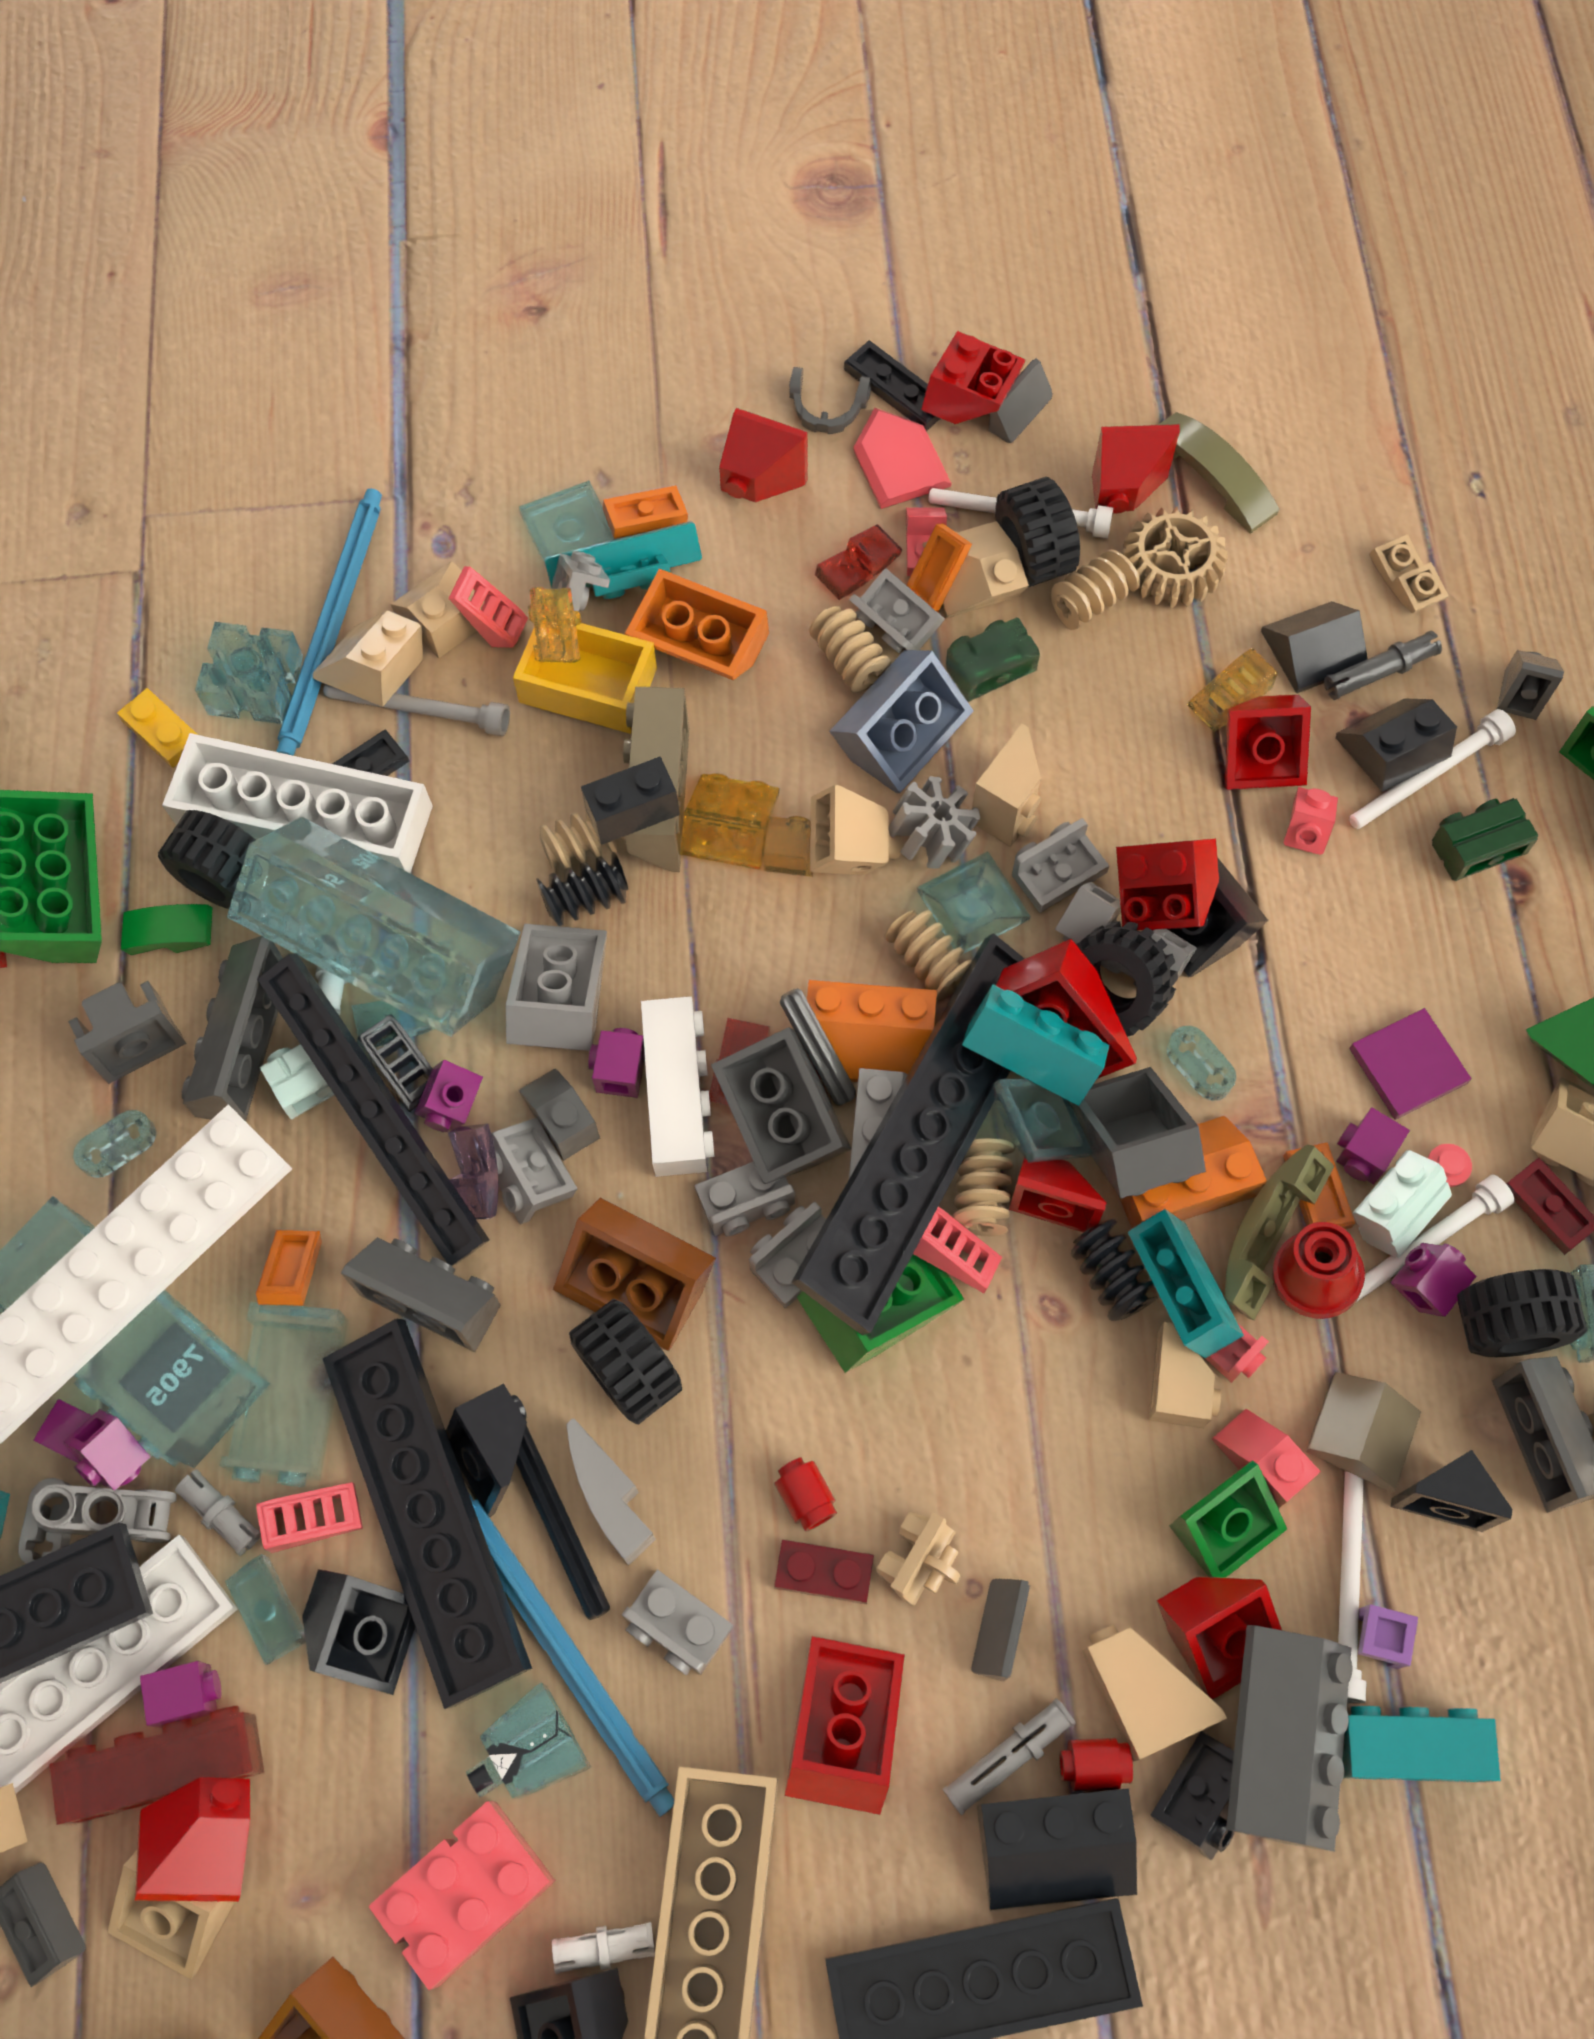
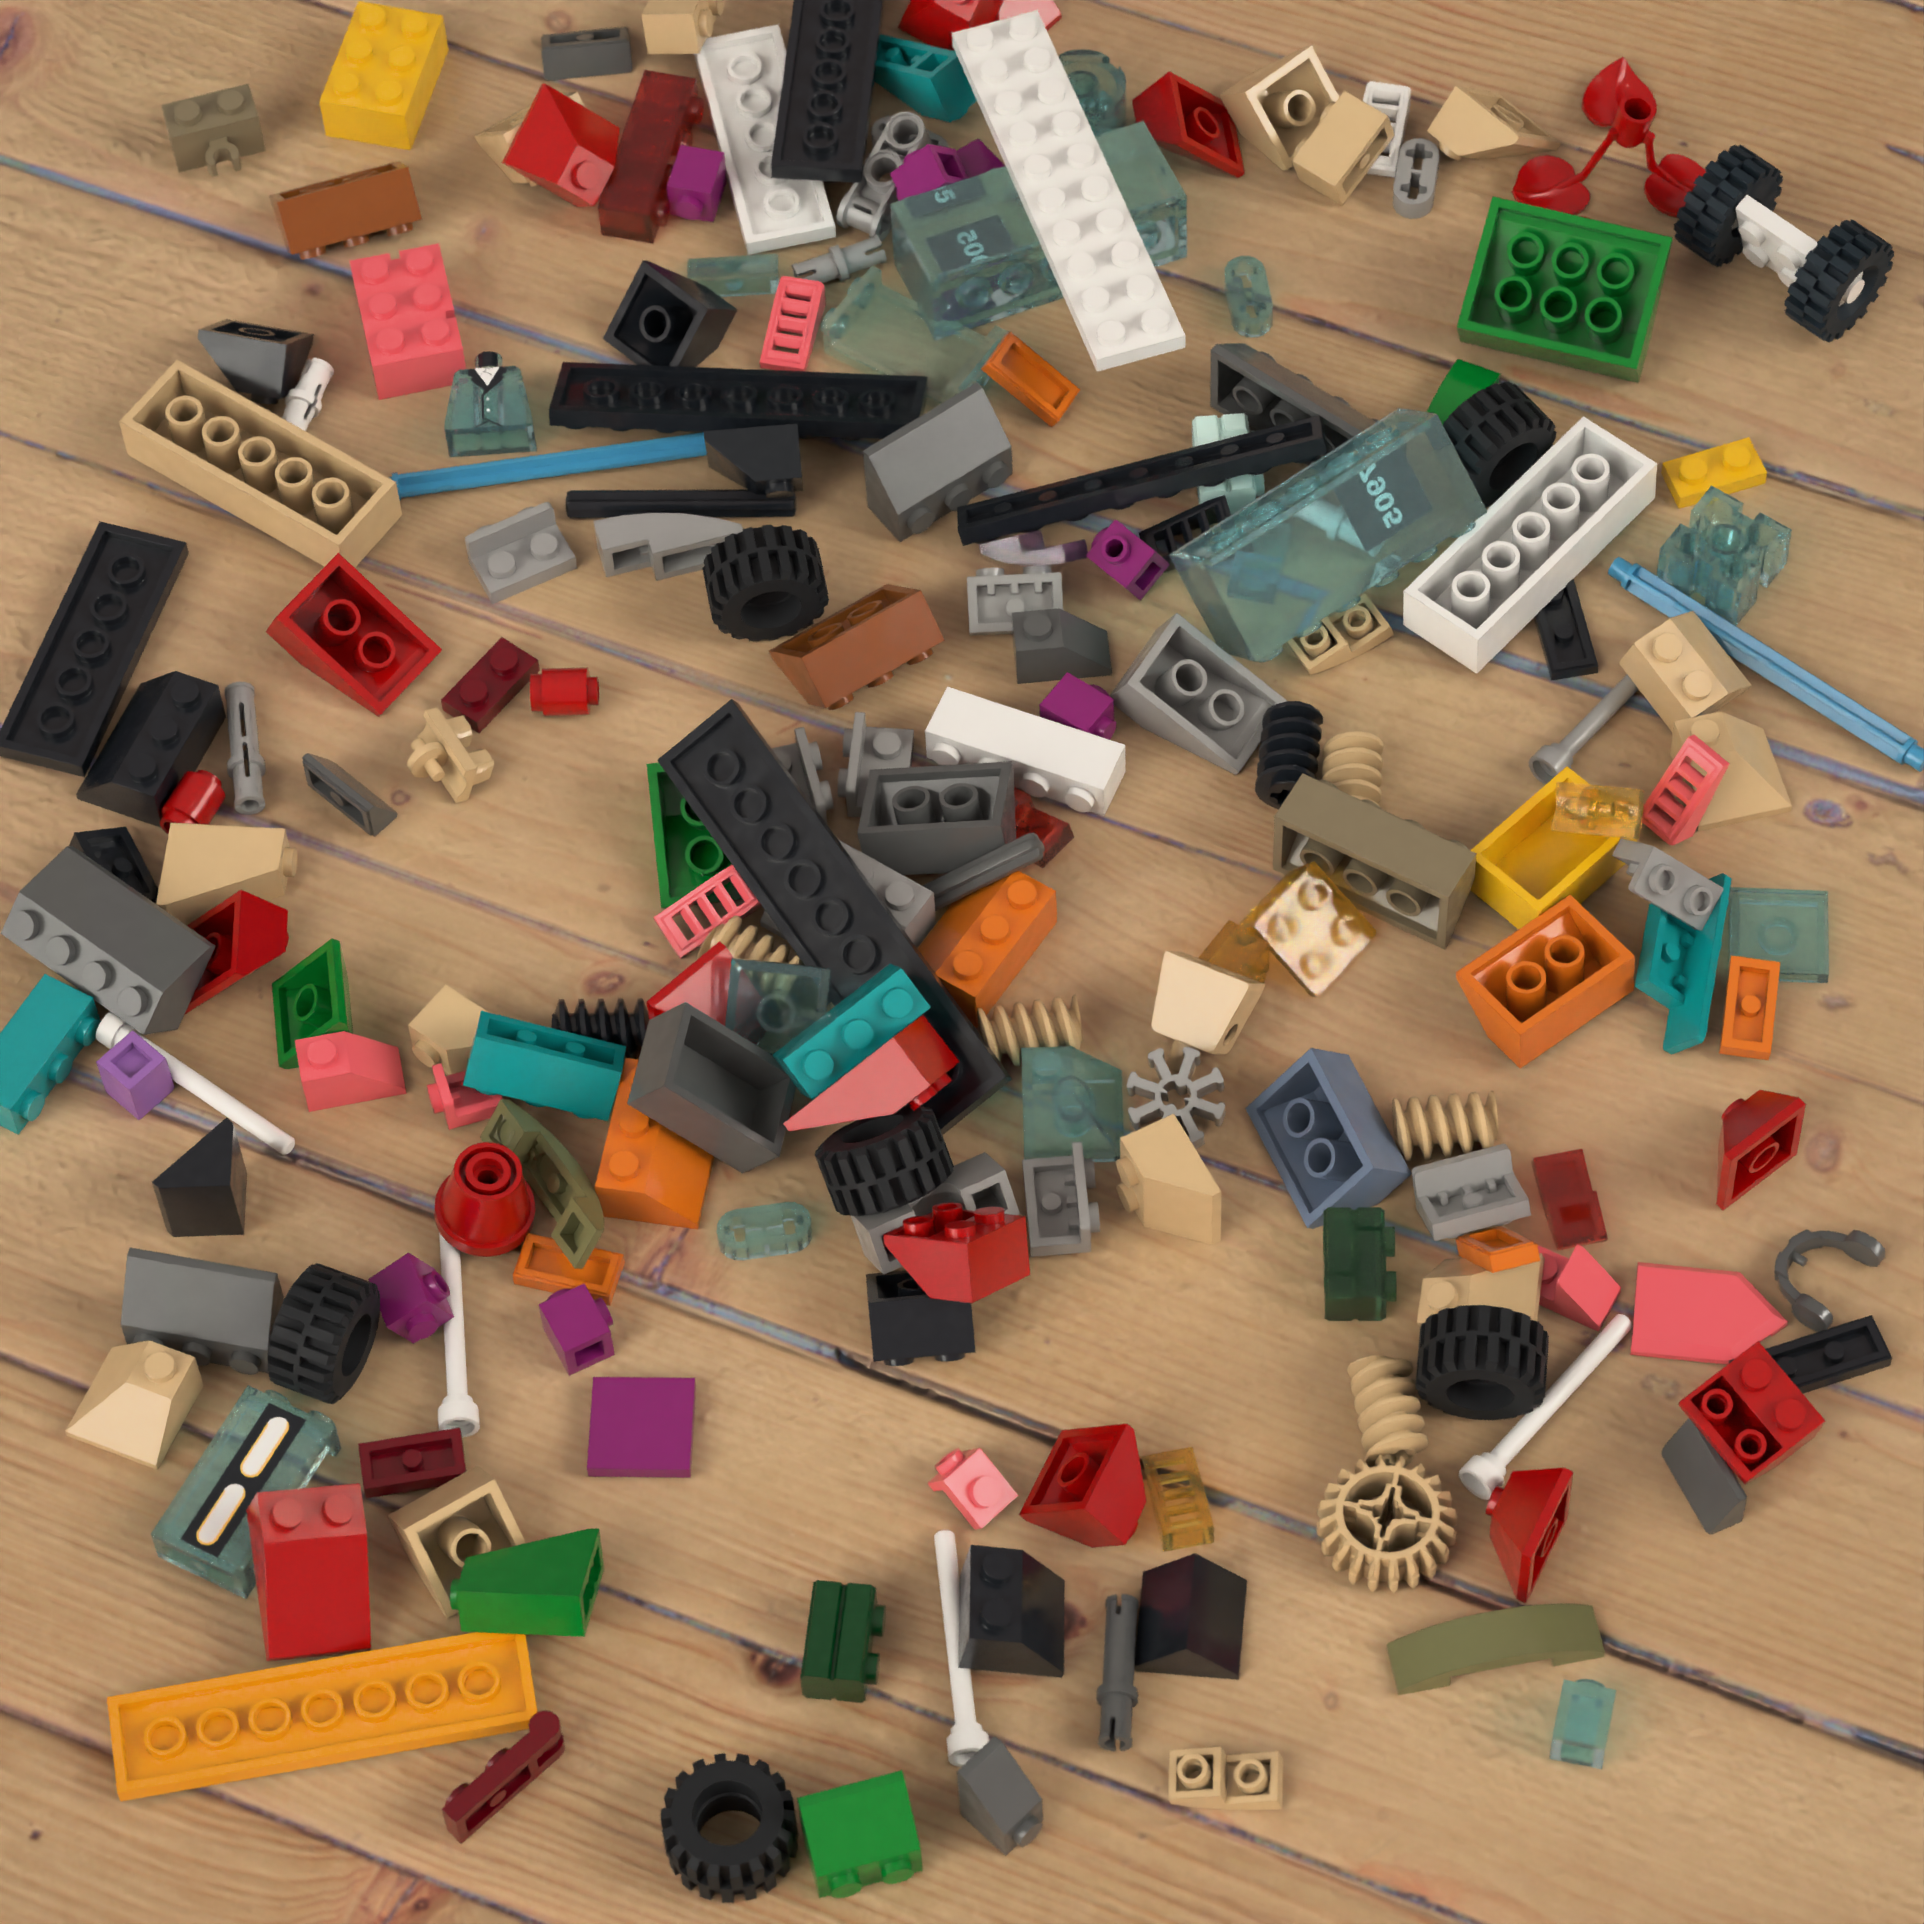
camera: 120 degrees right, 10 degrees down
dark grey panel [68,981,186,1084] -> none
black brick [581,756,680,845] -> none
dark tan slope [1306,1372,1421,1493] -> none
light aqua brick [1353,1150,1452,1258] -> none
coral plate [1428,1144,1472,1187] -> none
none -> clear light blue brick [1549,1679,1616,1769]

